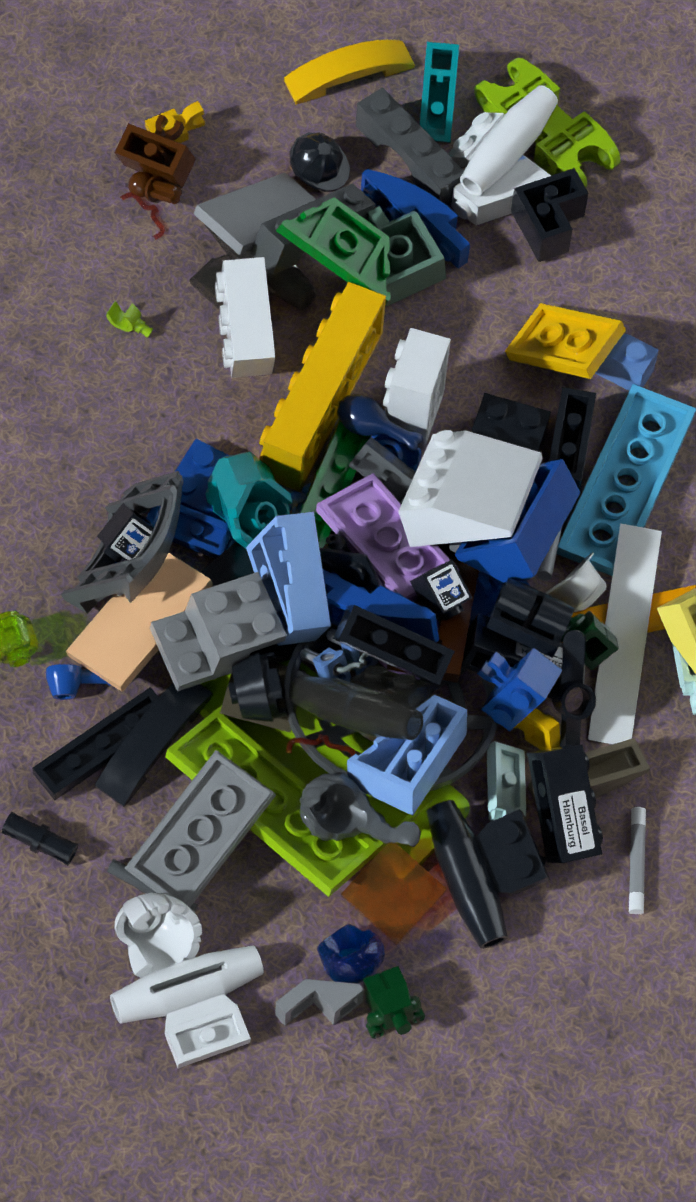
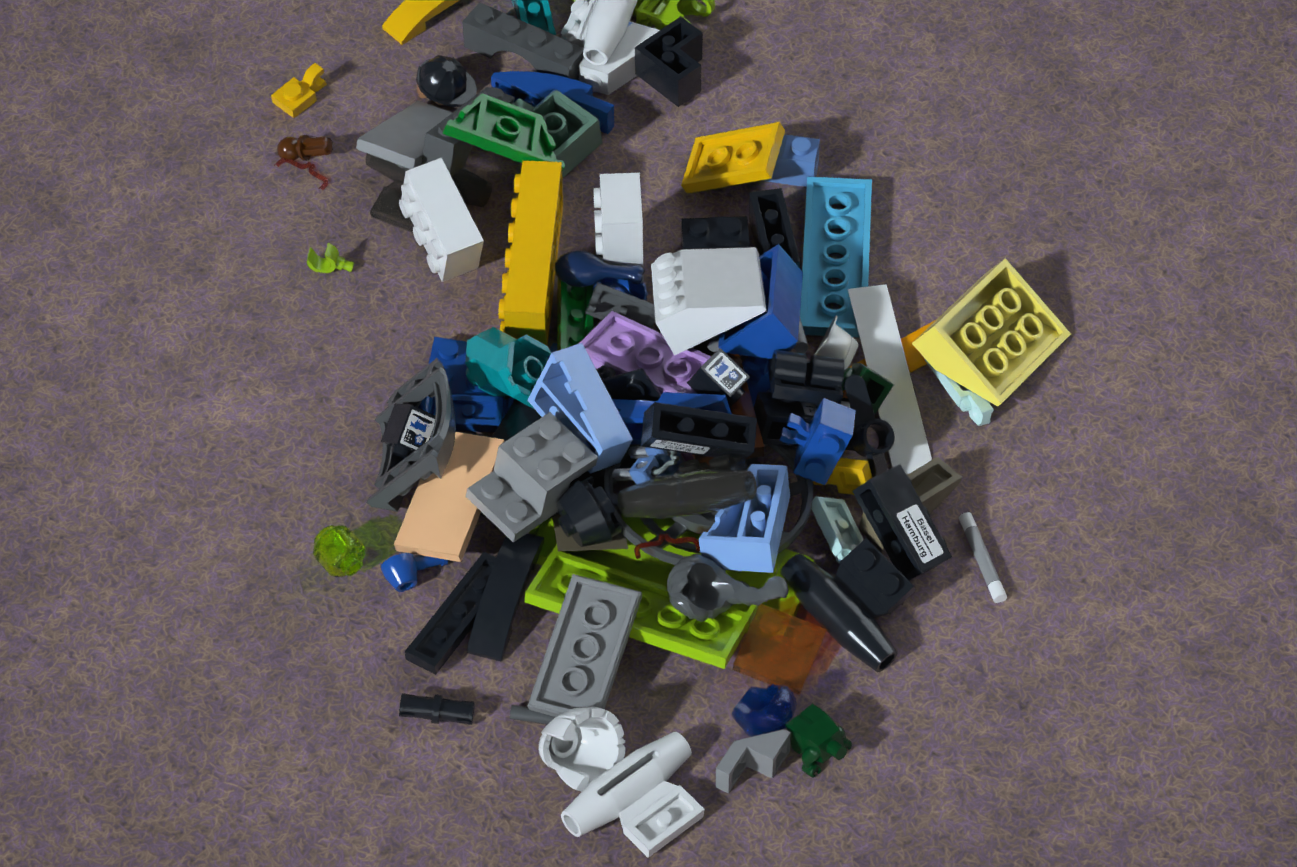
camera: 15 degrees left, 10 degrees down
reddish brown brick [114,114,196,188] -> none

